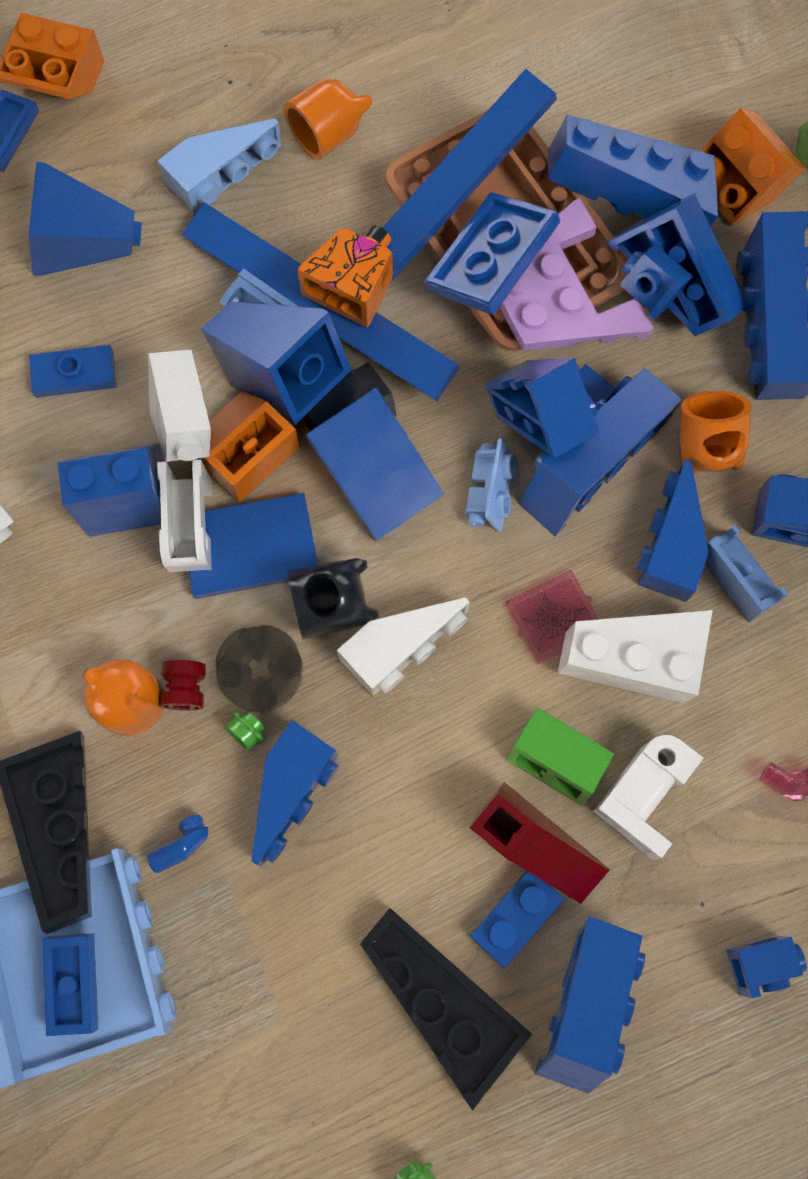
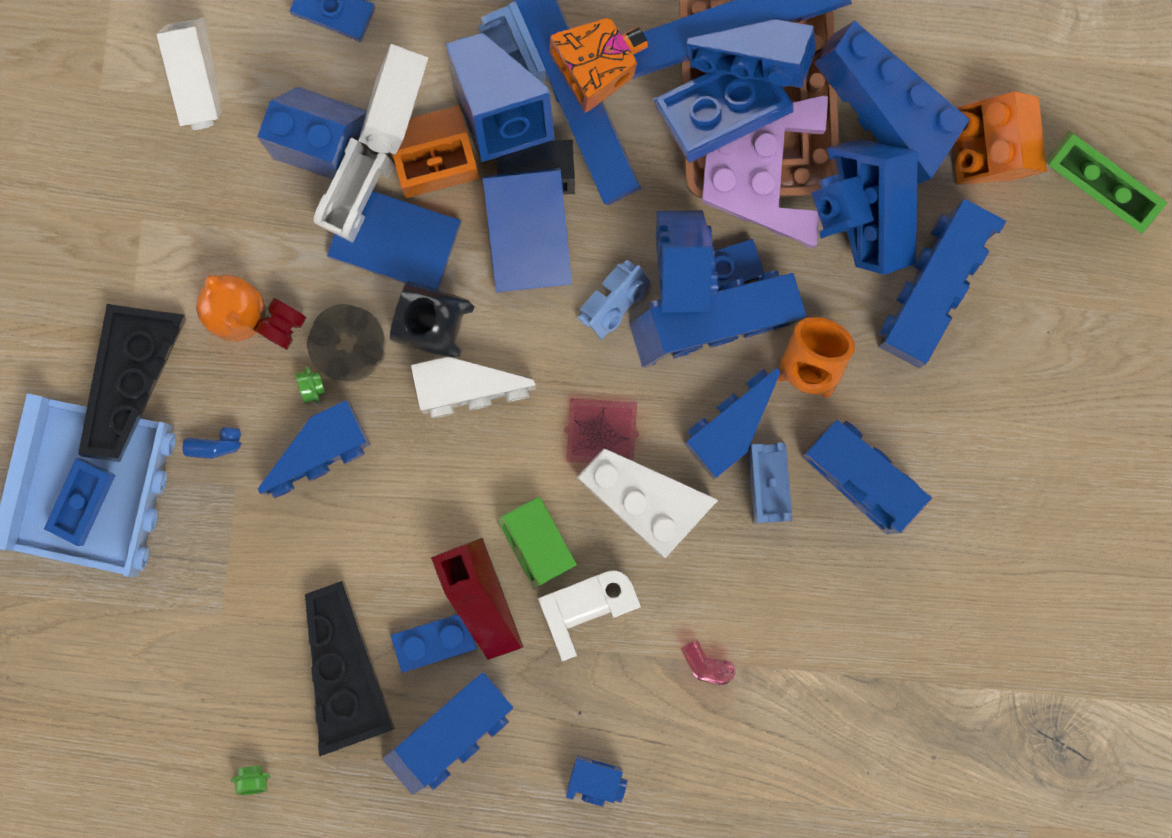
camera: 25 degrees right, 10 degrees up
none -> slope [686,19,816,88]

